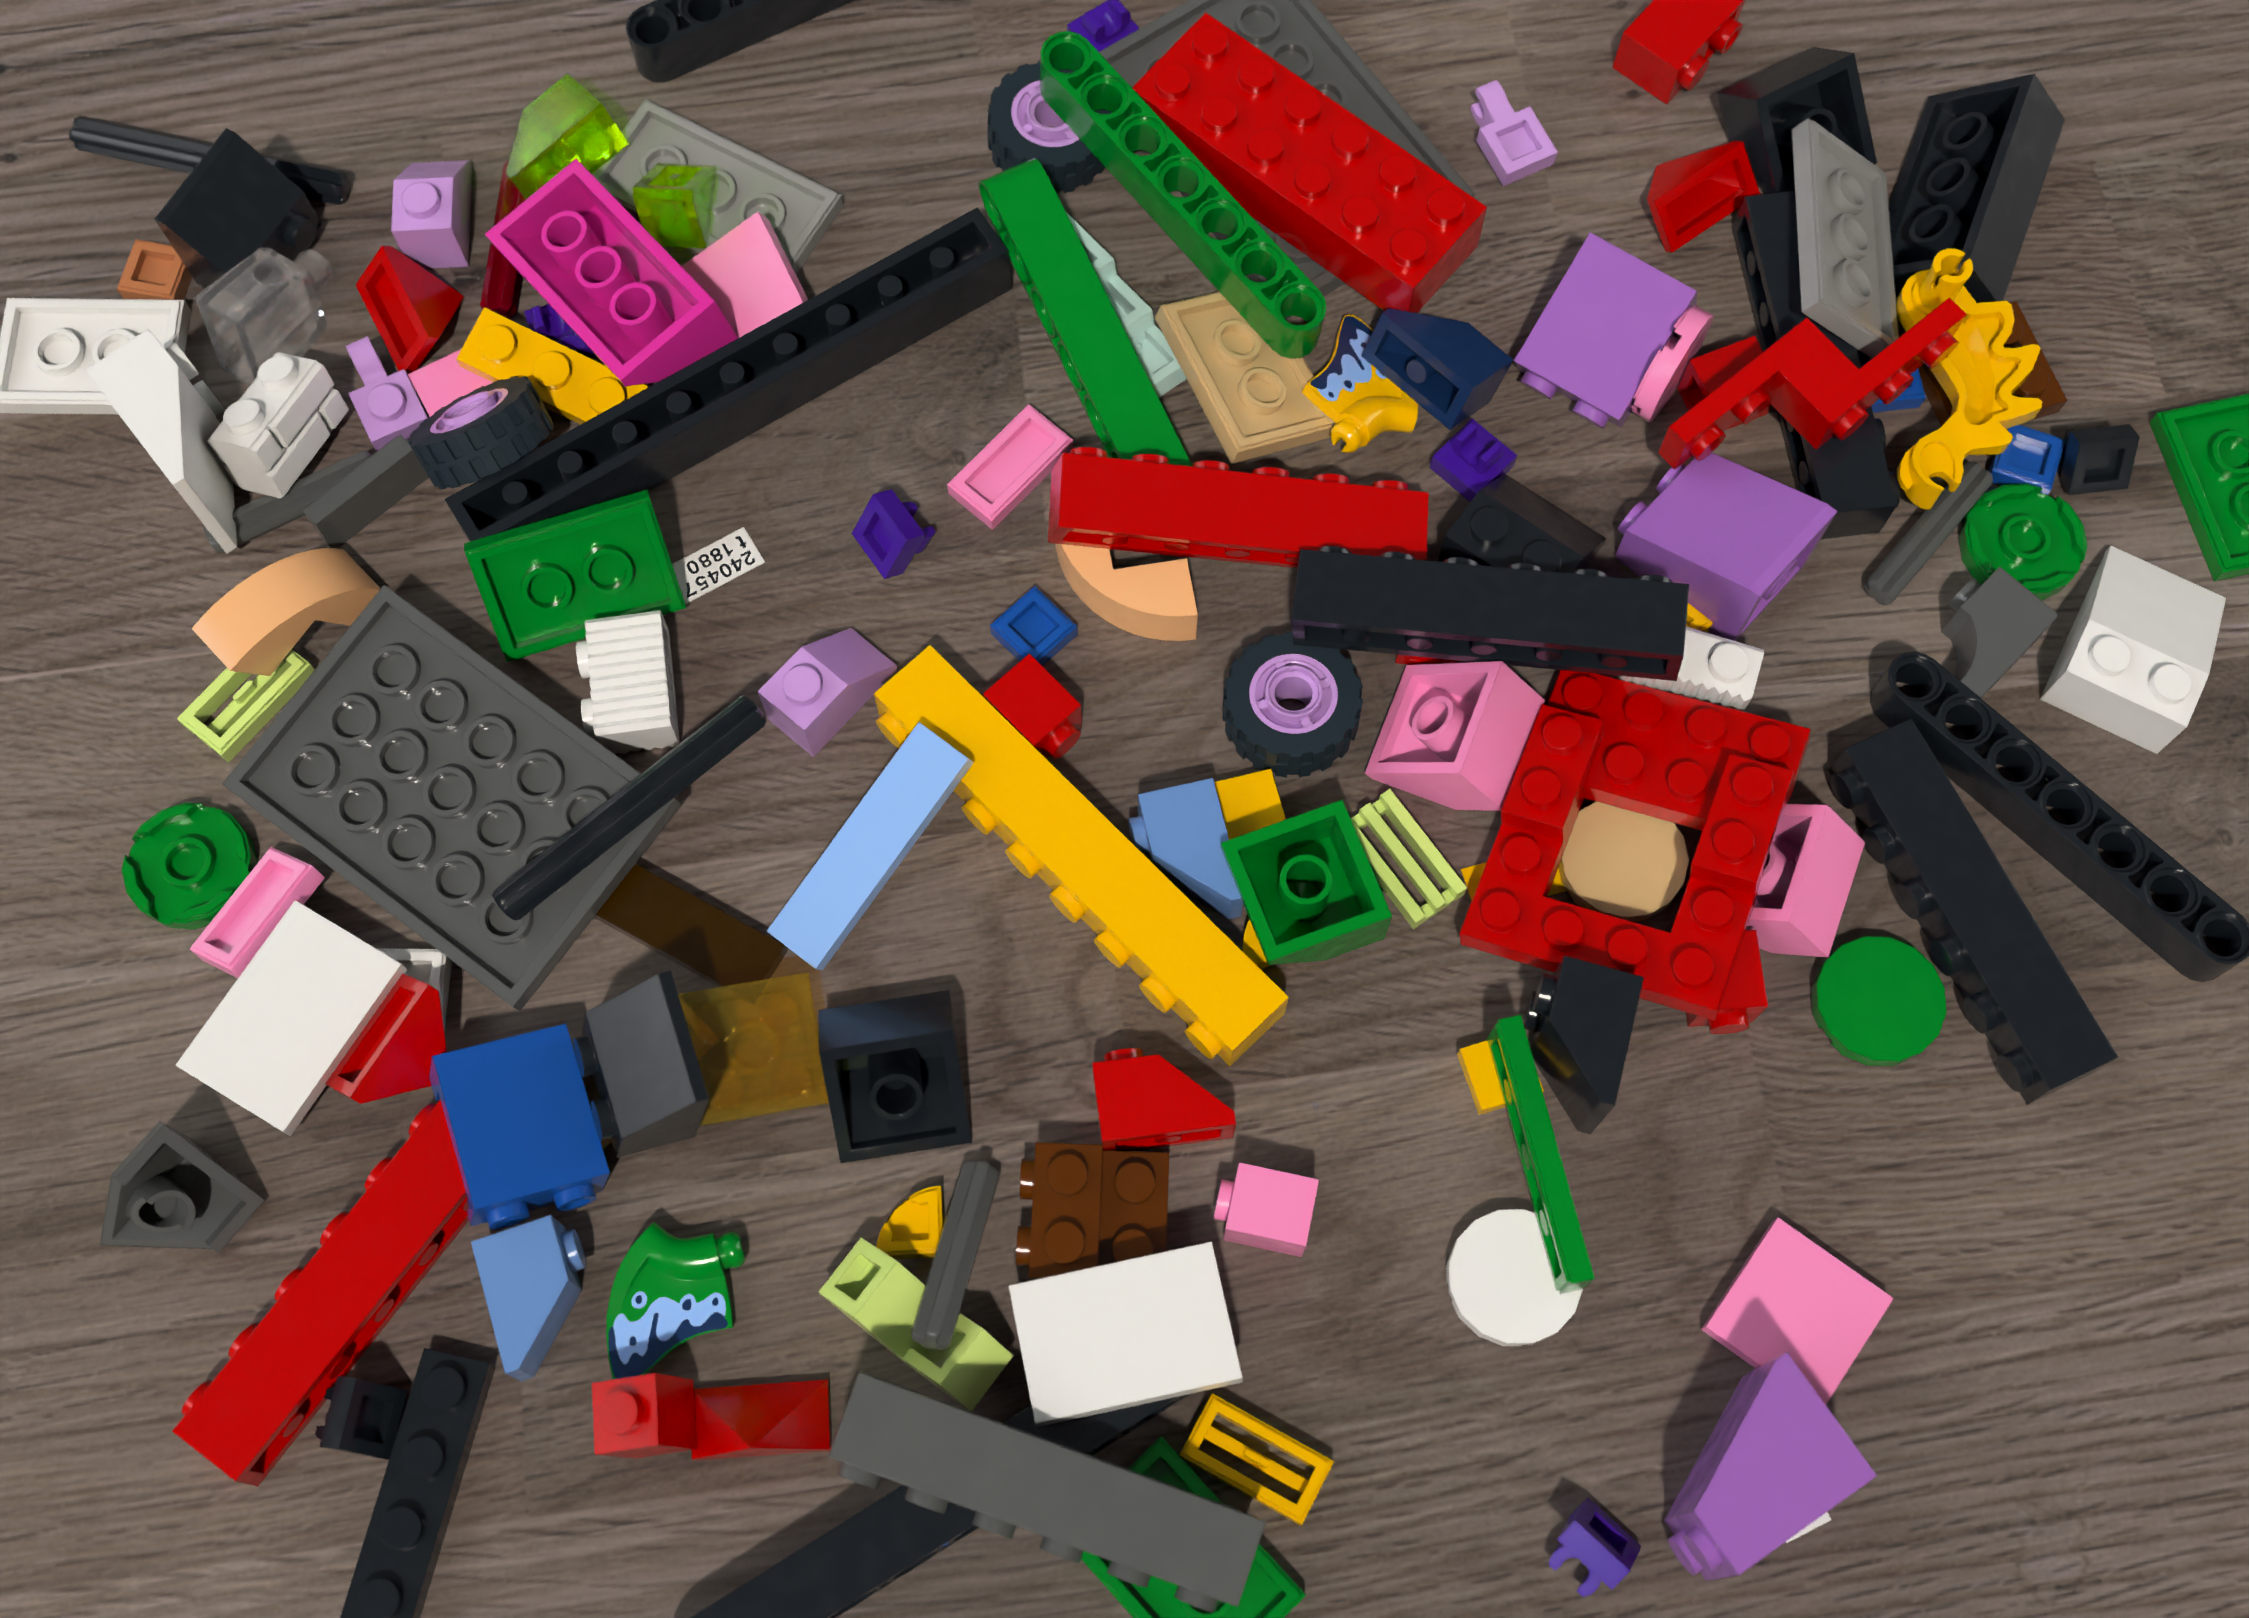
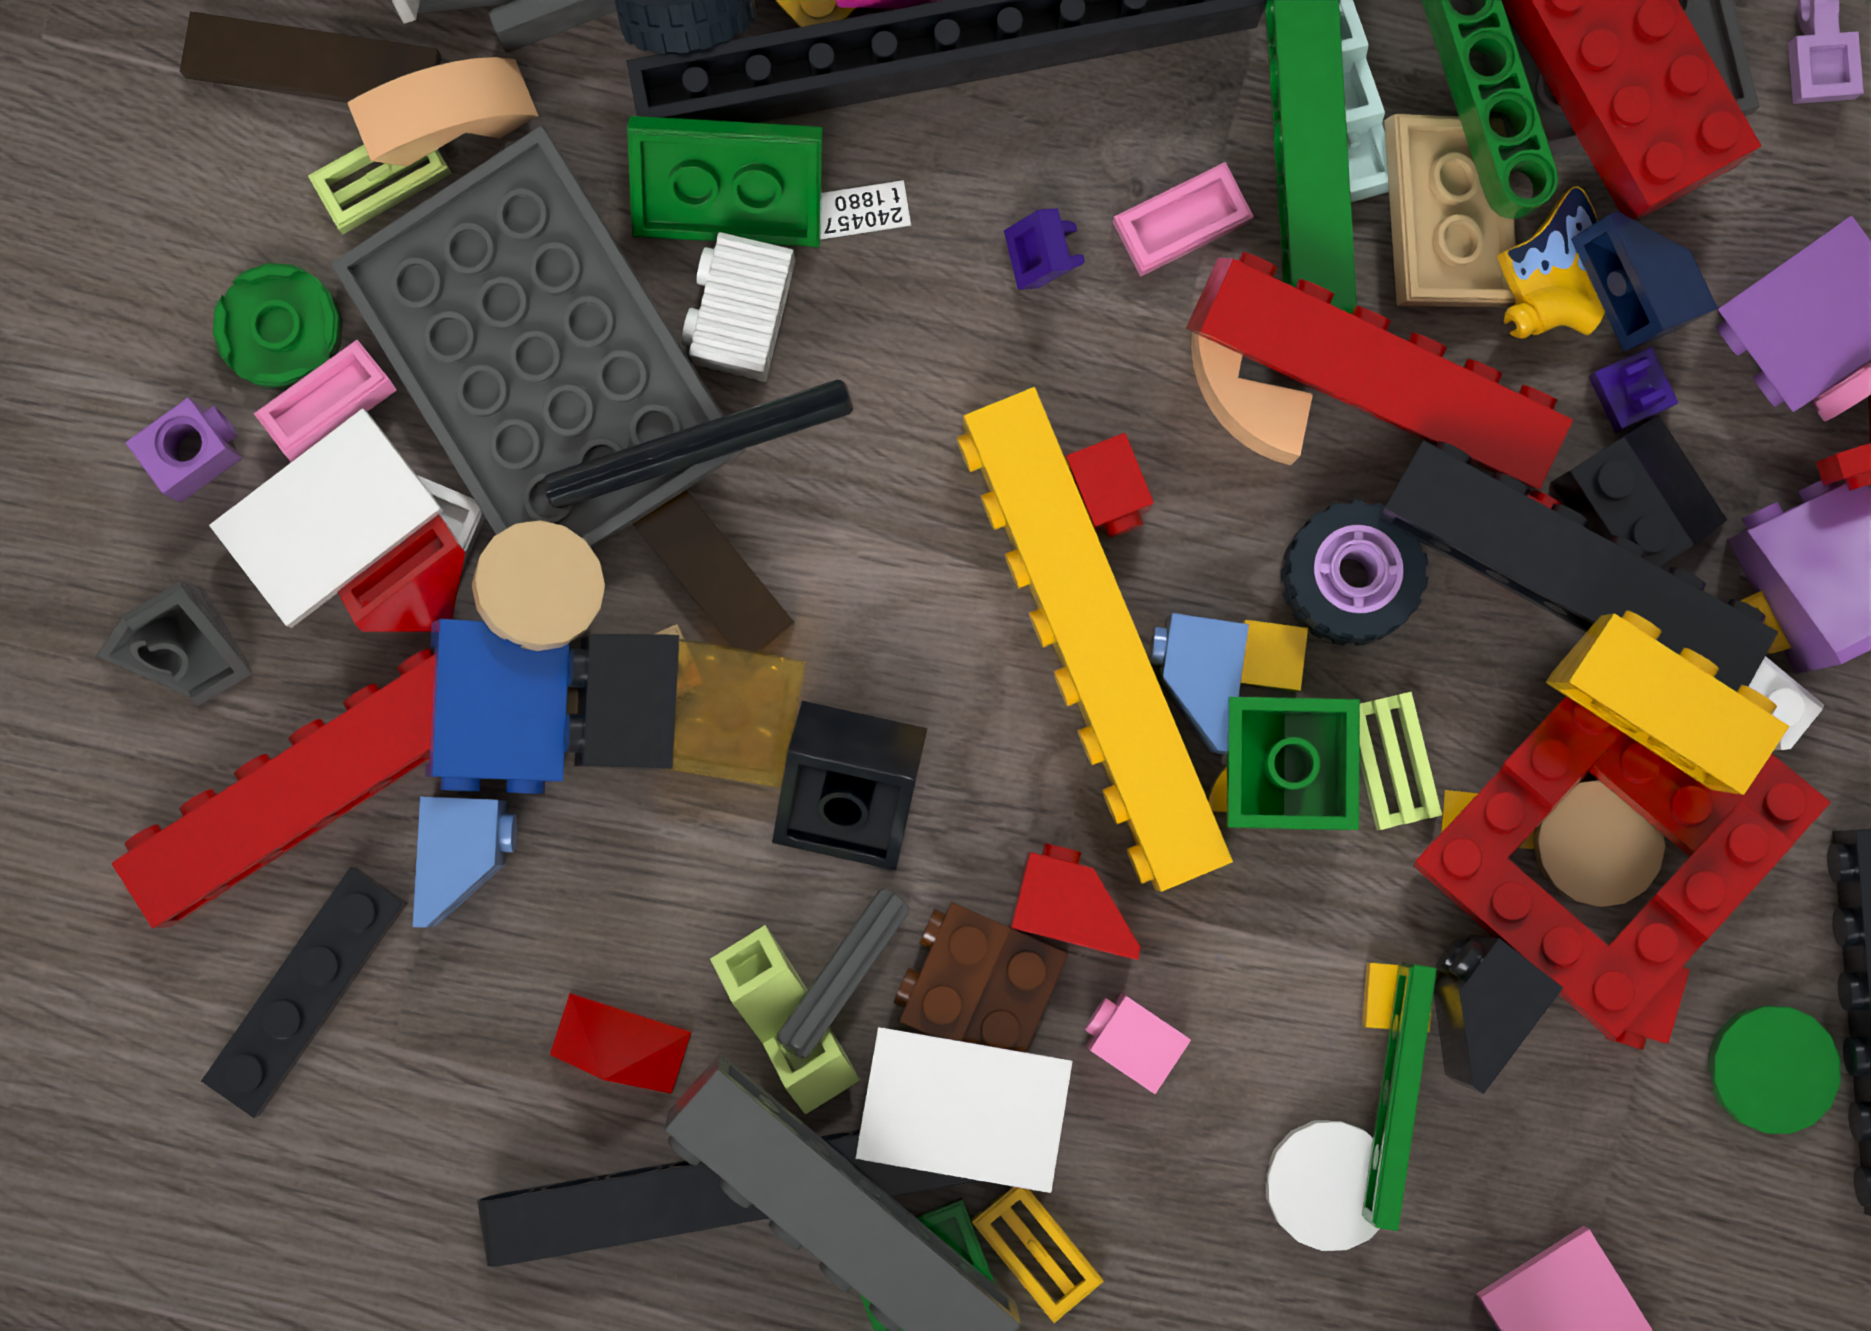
camera: 15 degrees right, 15 degrees up
black tile [315,1376,408,1460] -> none
red brick [592,1373,697,1459] -> none
arm [606,1222,746,1379] -> none
lavender slope [758,628,898,757] -> none
light blue tile [767,722,974,971] -> none
yellow tile [876,1186,944,1259] -> none
blue tile [990,586,1078,666] -> none
bright pink slope [1365,661,1545,811] -> none
bright pink slope [1746,804,1865,957] -> none
none -> medium lavender brick [125,397,242,503]
none -> dark brown tile [179,11,442,103]
none -> tan tile [472,520,605,651]
none -> yellow slope [1546,610,1790,795]

